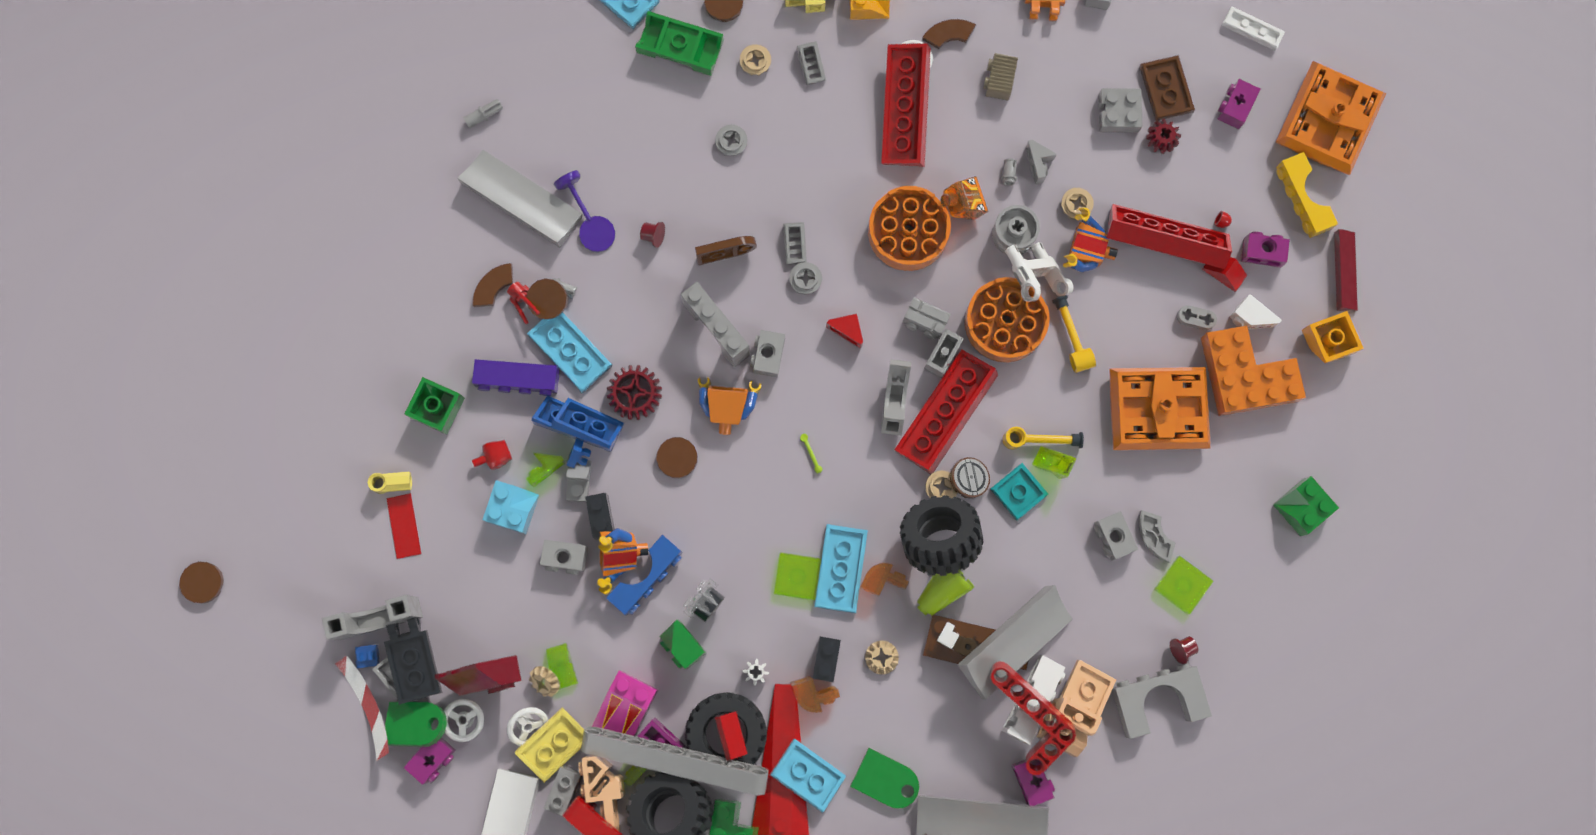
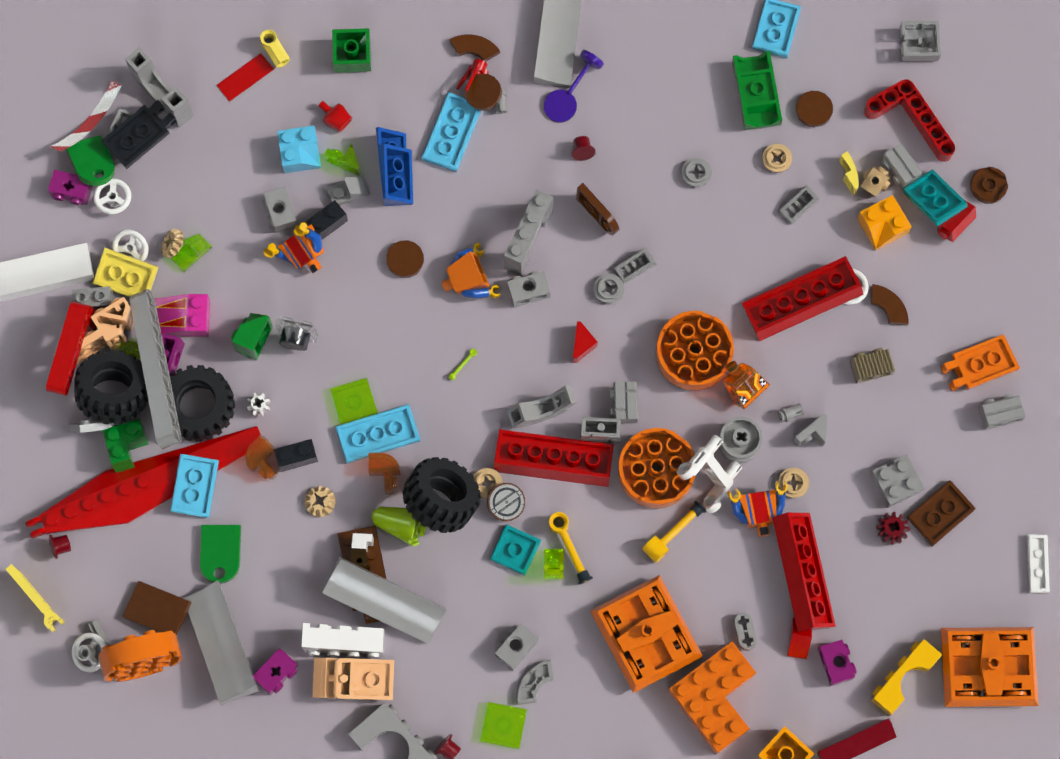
camera: 65 degrees right, 5 degrees down
blue tile [355,645,380,668] -> none
dark red wedge [435,655,522,696] -> none
dark purple brick [472,359,560,396] -> none
blue tile [566,439,591,468] -> none
dark red gear [606,365,662,420] -> none
blue arch [606,534,683,615] -> none
red tile [715,712,747,761] -> none
red beam [991,661,1076,776] -> none
red hinge [1214,211,1232,228] -> none
magenta brick [1218,79,1261,129] -> none
white slope [1229,294,1282,329] -> none

